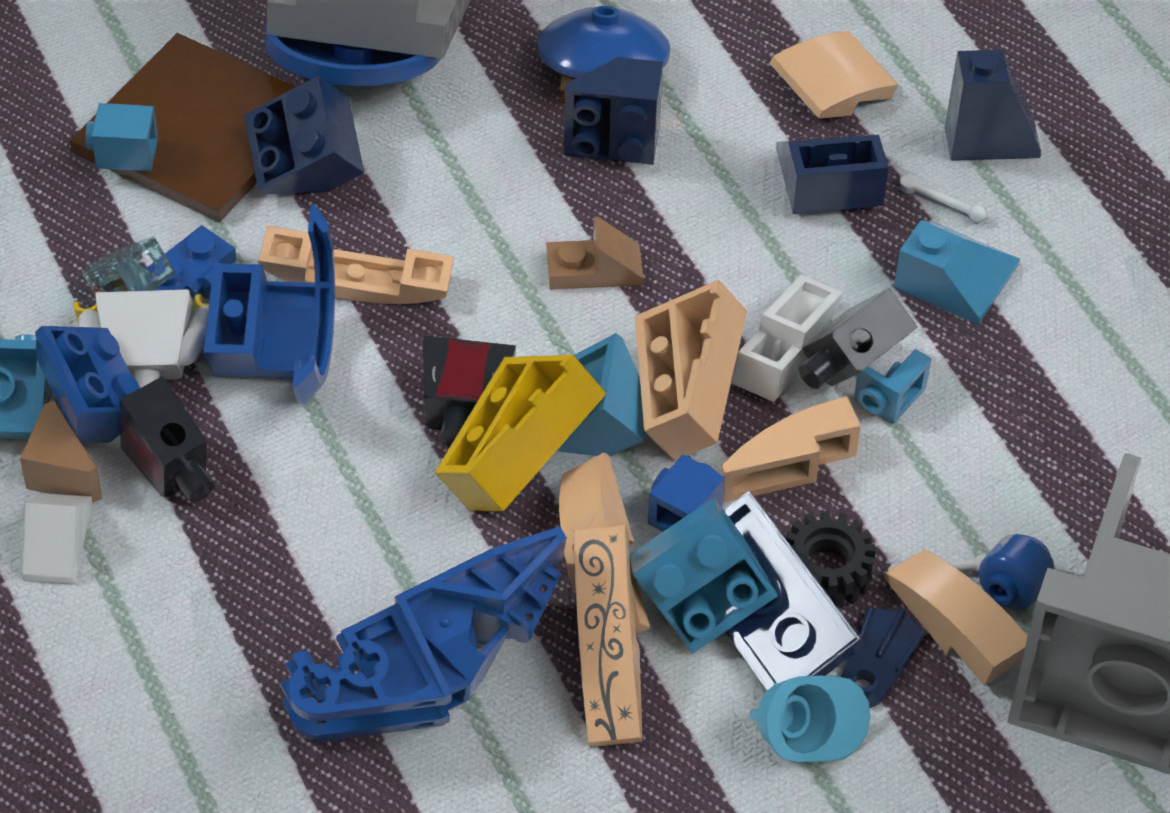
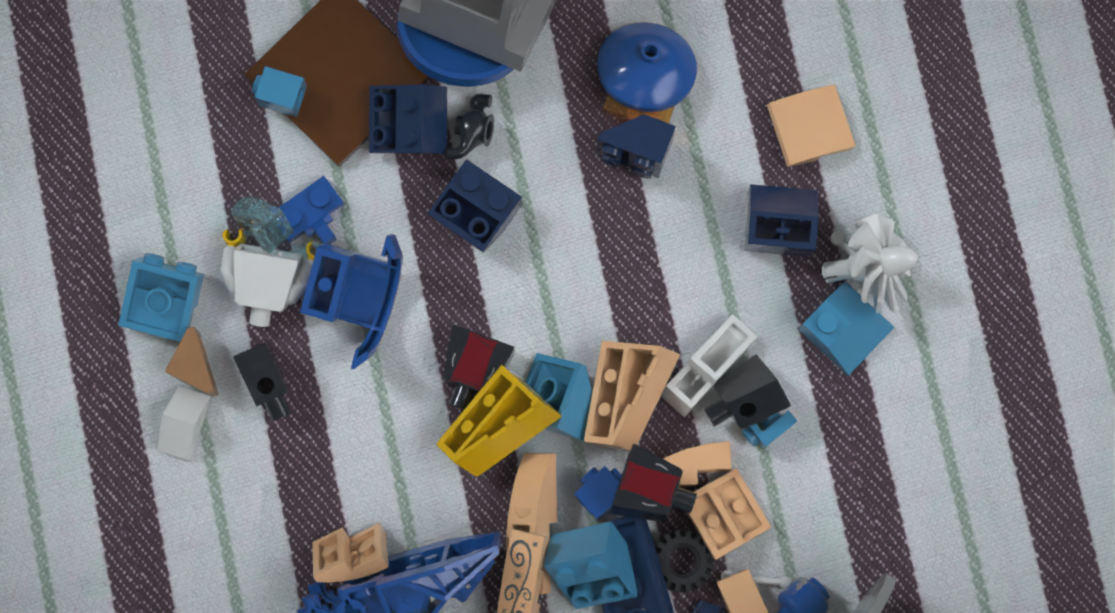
camera: 15 degrees right, 30 degrees up
blue slope [35,326,140,443] -> none
light nougat slope [258,226,454,304] -> none
medium nougat slope [546,216,644,290] -> none
dark blue slope [945,49,1041,161] -> none
none -> light nougat slope [312,523,389,583]
none -> dark blue slope [428,159,523,253]
none -> black piece [446,93,494,160]
none -> torso [609,444,697,522]
none -> light nougat slope [687,468,771,560]
none -> white piece [822,213,918,313]

